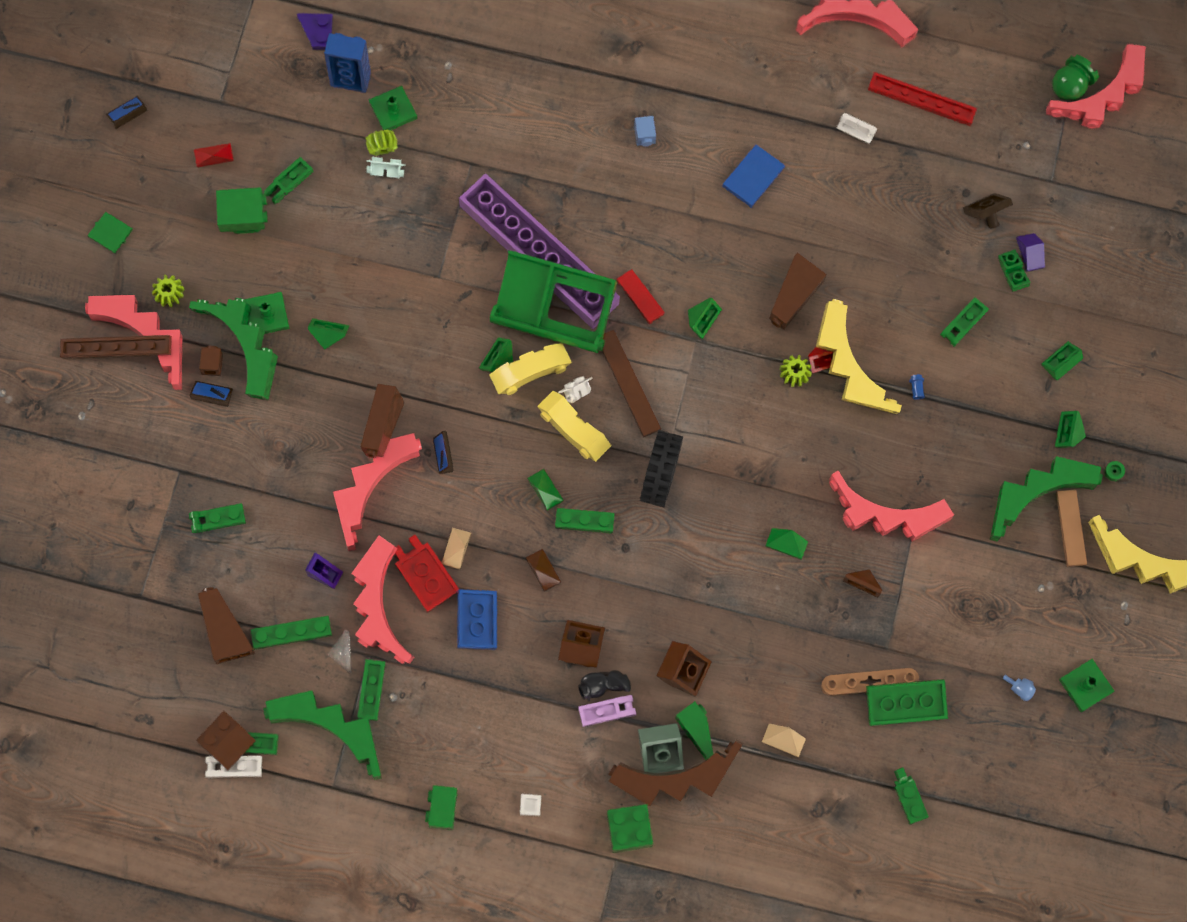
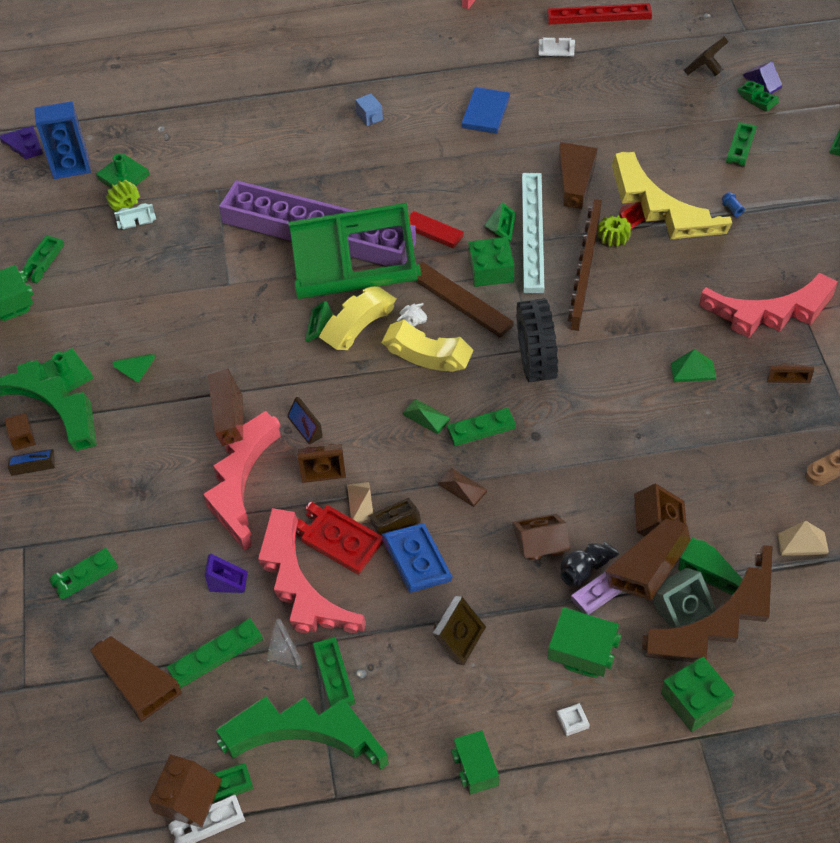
camera: 15 degrees left, 20 degrees down
none -> reddish brown slope [297,444,346,483]
none -> dark brown slope [369,497,421,536]
none -> dark brown tile [433,596,486,665]
none -> green brick [468,237,515,287]
none -> light aqua plate [522,173,544,293]
none -> green brick [547,607,622,678]
none -> reddish brown plate [568,199,602,331]
none -> reddish brown slope [605,519,691,600]

